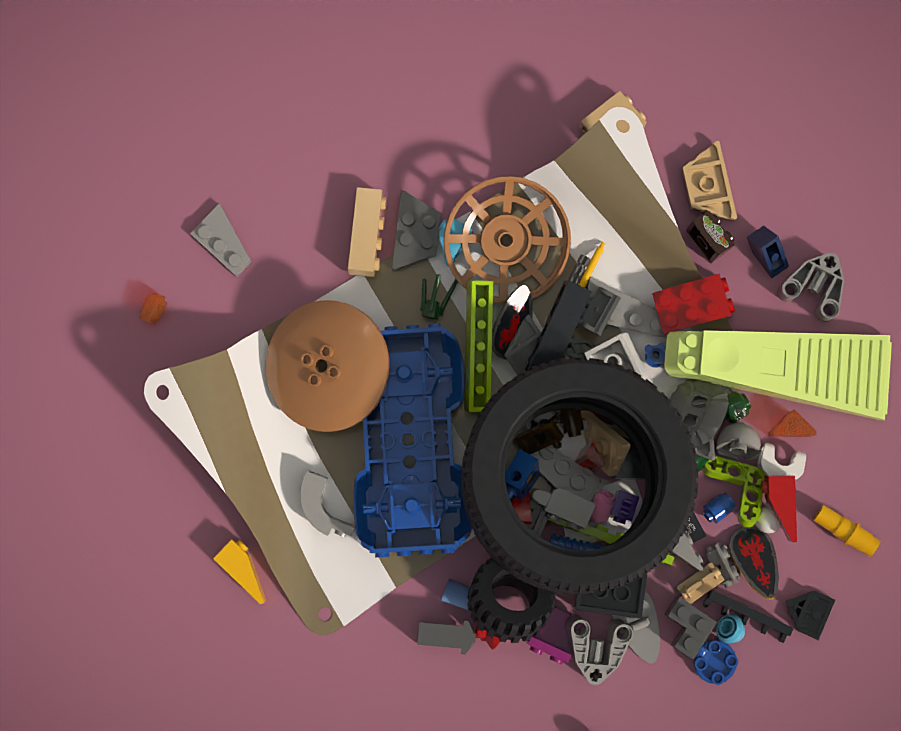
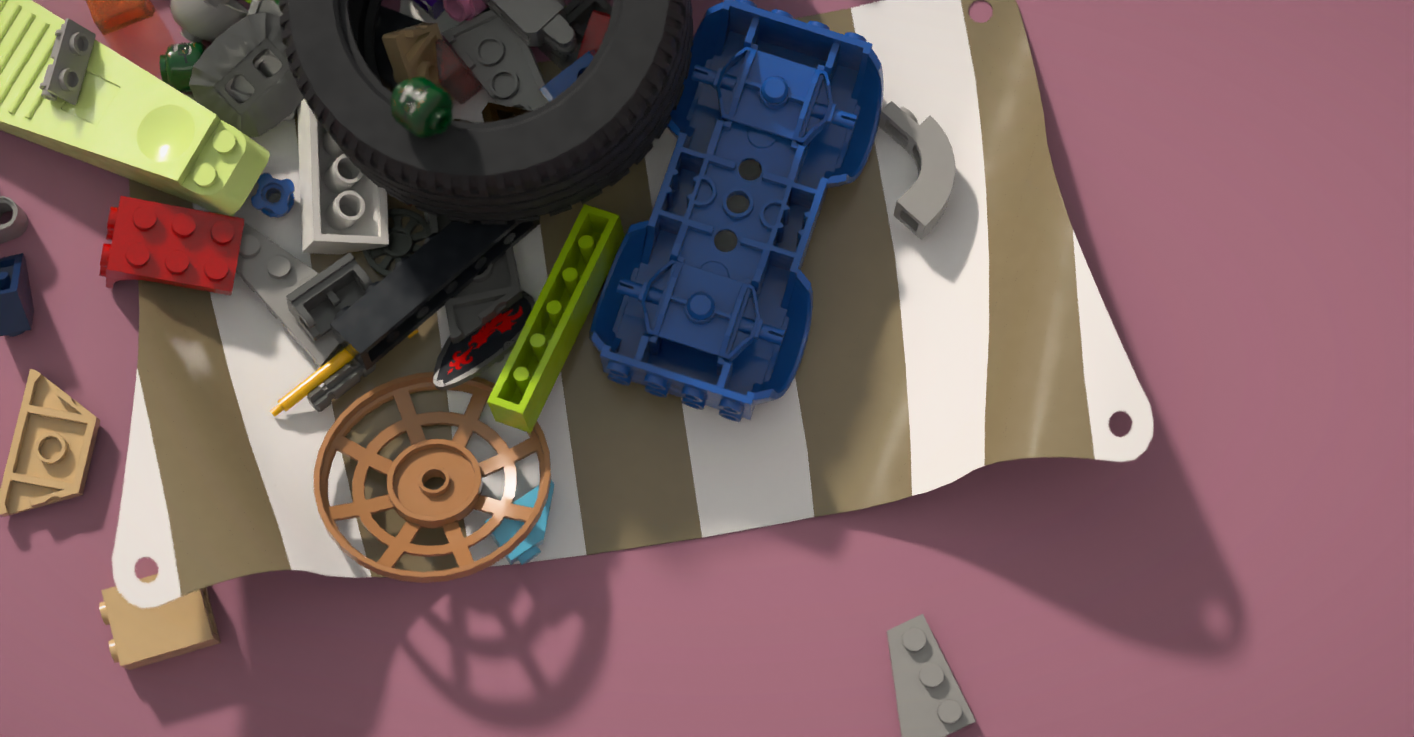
camera: 155 degrees left, 5 degrees down
clear orange brick [139,292,167,325] -> none
yellow slope [213,539,266,604] -> none
medium nougat dish [266,300,390,432] -> none
tan brick [348,187,387,277] -> none
dark grey wing [392,190,441,271] -> none
dark green plant [420,274,458,320] -> none
dark brown slope [686,211,735,263] -> none
none -> light grey hinge [39,18,96,105]
none -> dark green head [391,76,453,139]

